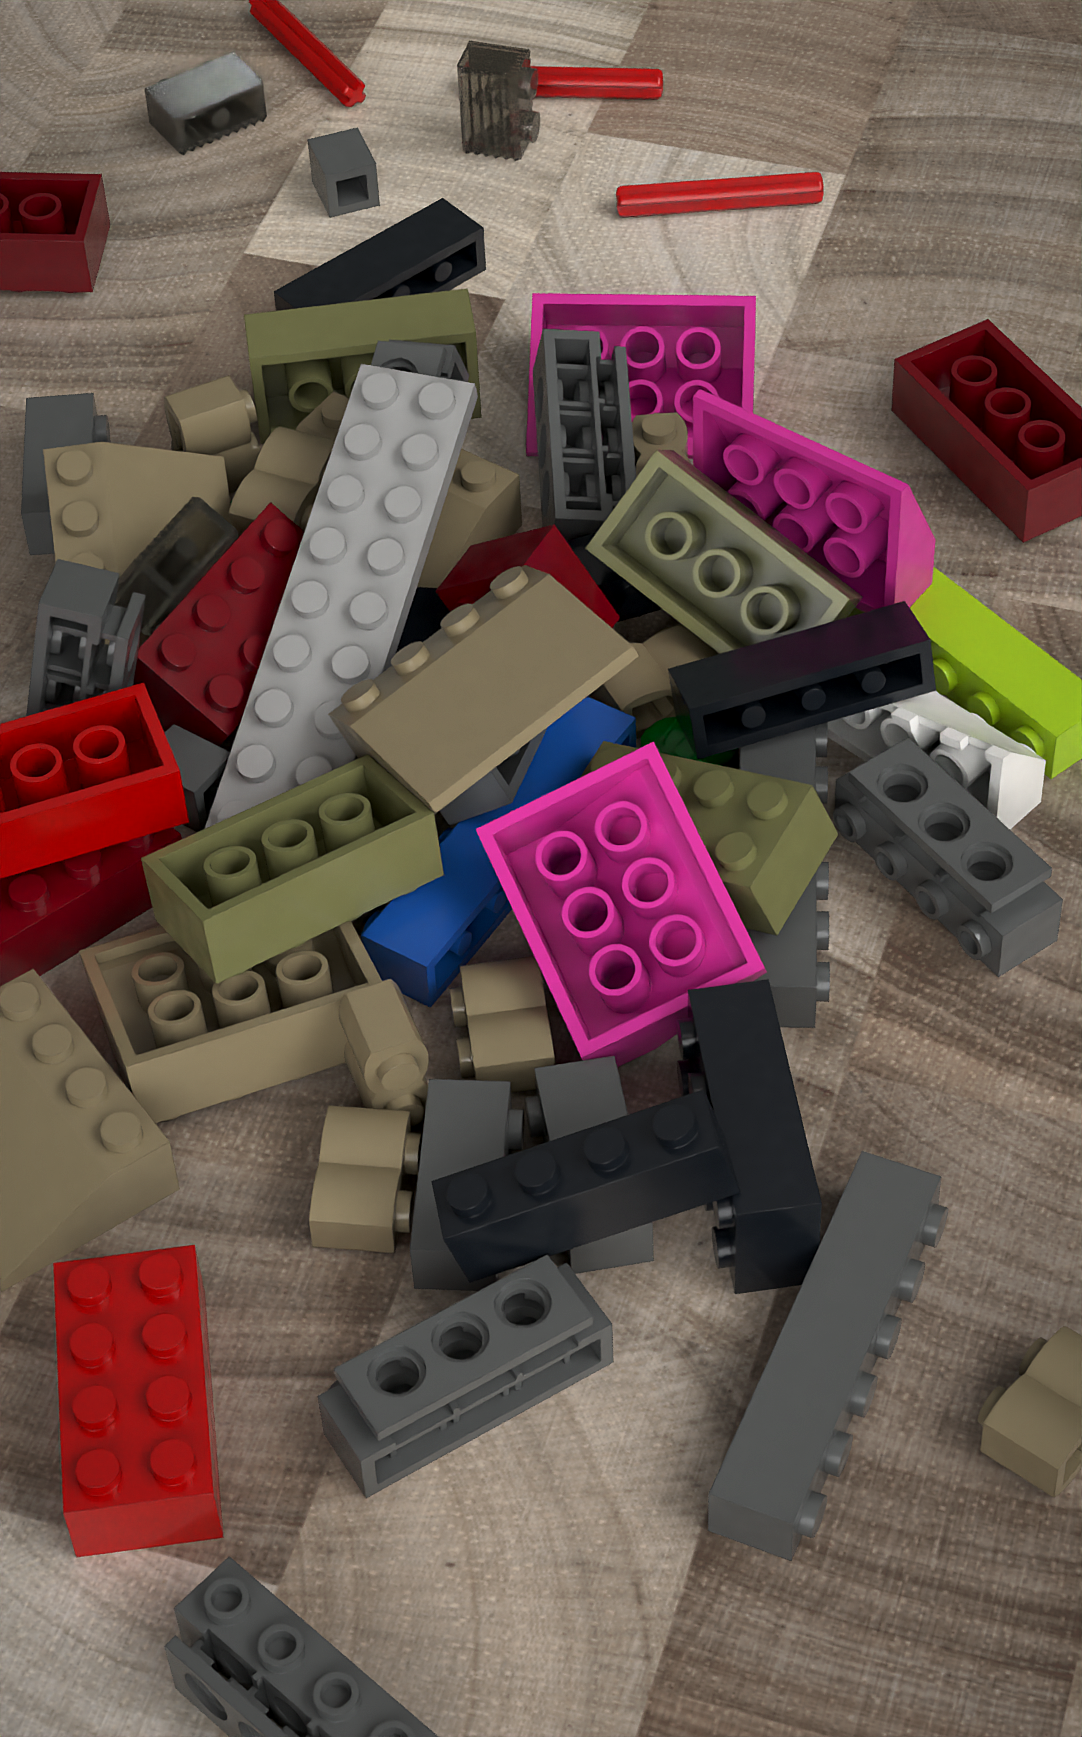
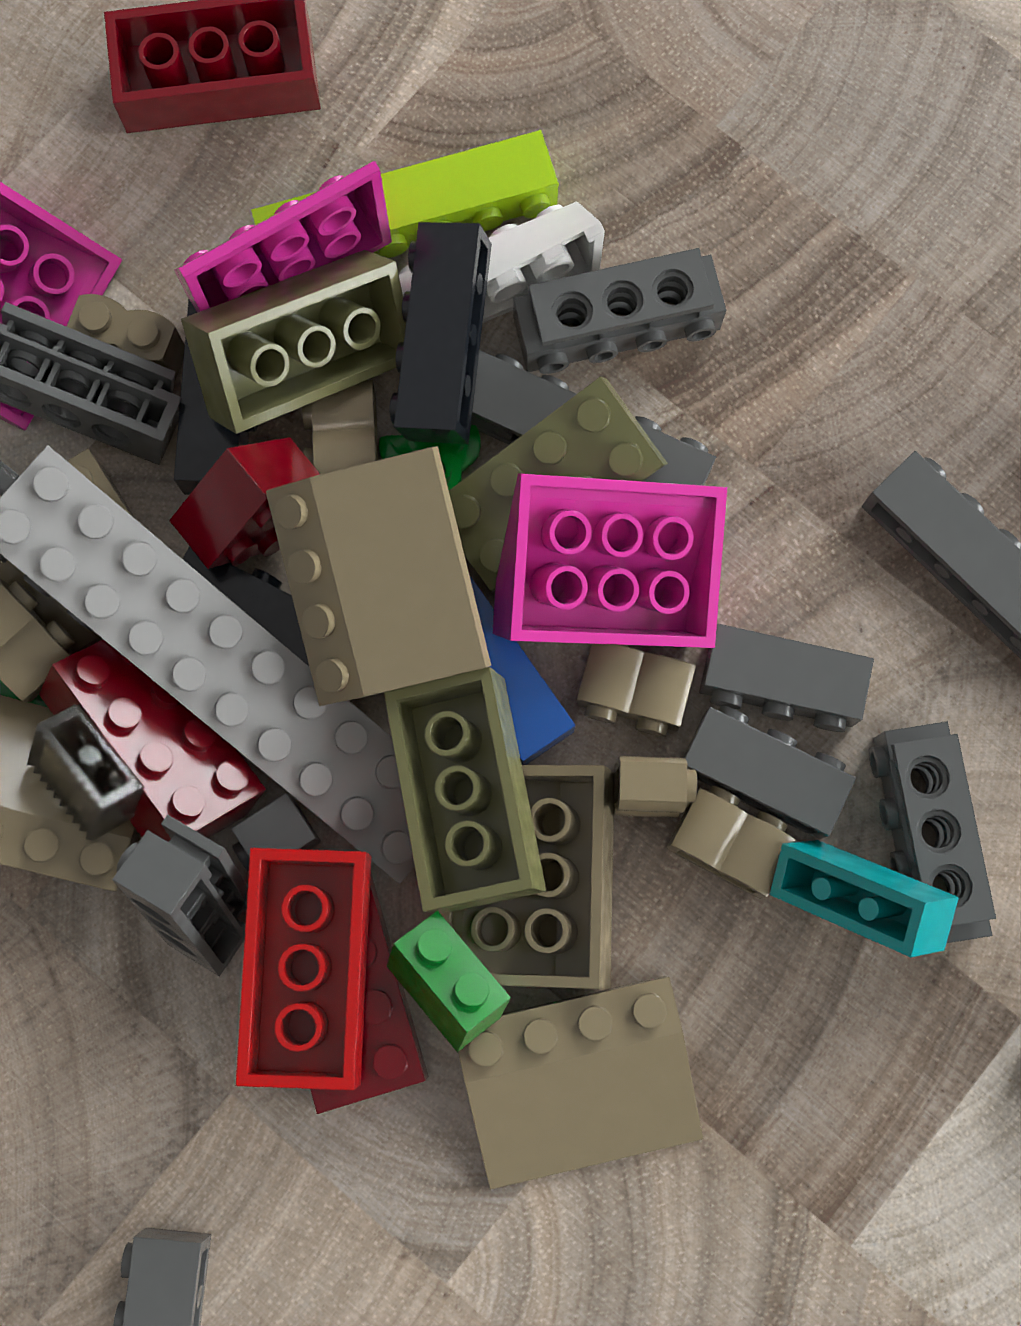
camera: 70 degrees left, 30 degrees up
red brick [53,1245,224,1558] -> none
black brick [431,1090,741,1283] -> none
black brick [677,979,822,1294] -> none
none -> green brick [387,910,511,1053]
none -> teal brick [770,840,959,958]

